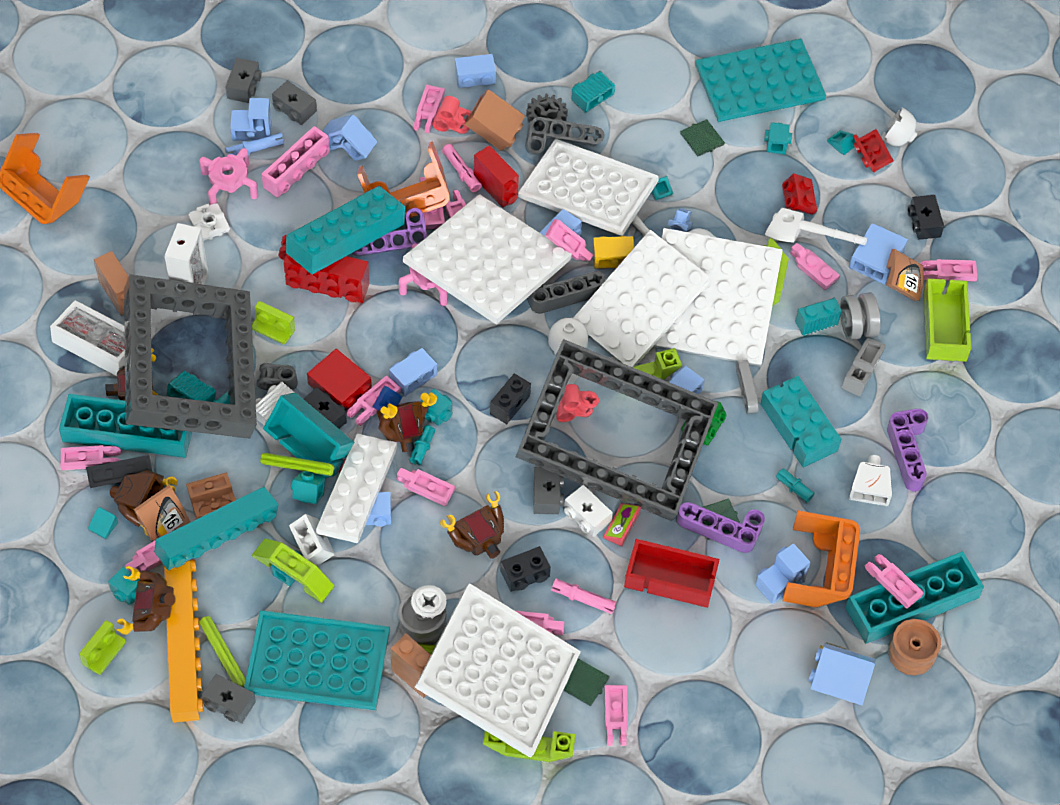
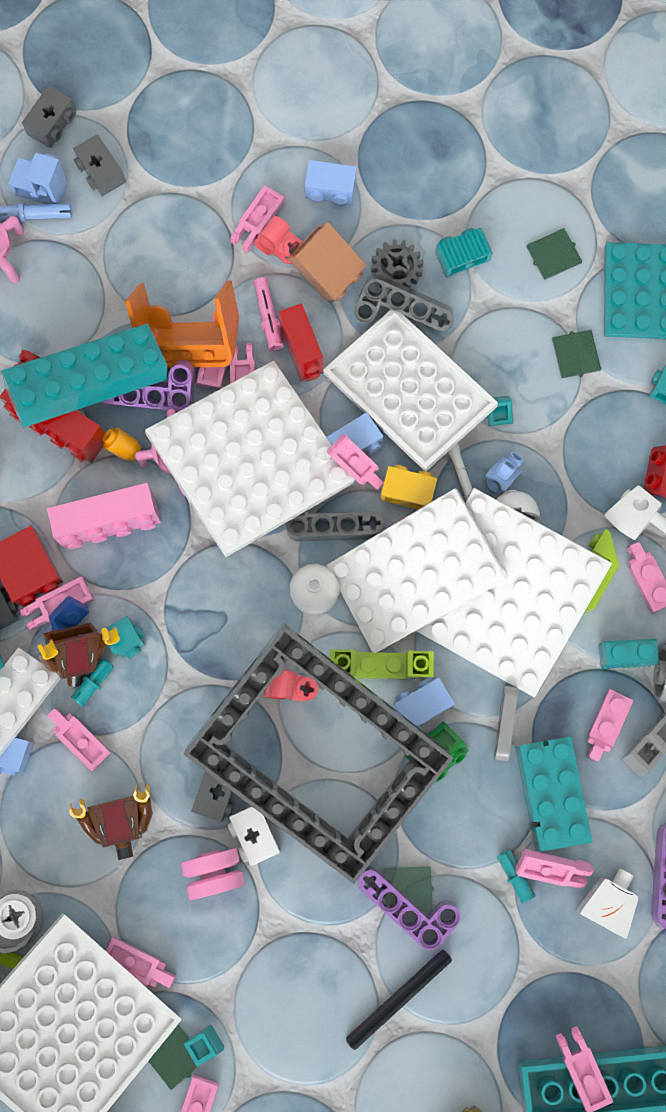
camera: 20 degrees right, 20 degrees up
bright pink brick [262,126,330,198] -> none
light blue brick [322,114,377,161] -> none
light blue brick [389,348,437,396] -> none
black brick [490,373,531,425] -> none
black brick [500,546,551,592] -> none
bright pink pin [551,578,617,615] -> none
slope [603,503,641,546] -> none
red piece [624,539,720,608] -> none
light blue brick [755,543,810,604] -> none
orange windscreen [782,510,860,607] -> none
none -> bright pink brick [47,483,161,549]
none -> light orange brick [103,427,141,462]
none -> bright pink wheel [180,848,246,900]
none -> teal slope [183,1025,224,1067]
none -> black axle [346,950,452,1050]
none -> bright pink hinge [515,849,594,888]
none -> clear green piece [526,228,582,280]
none -> bright pink hinge [587,689,634,761]

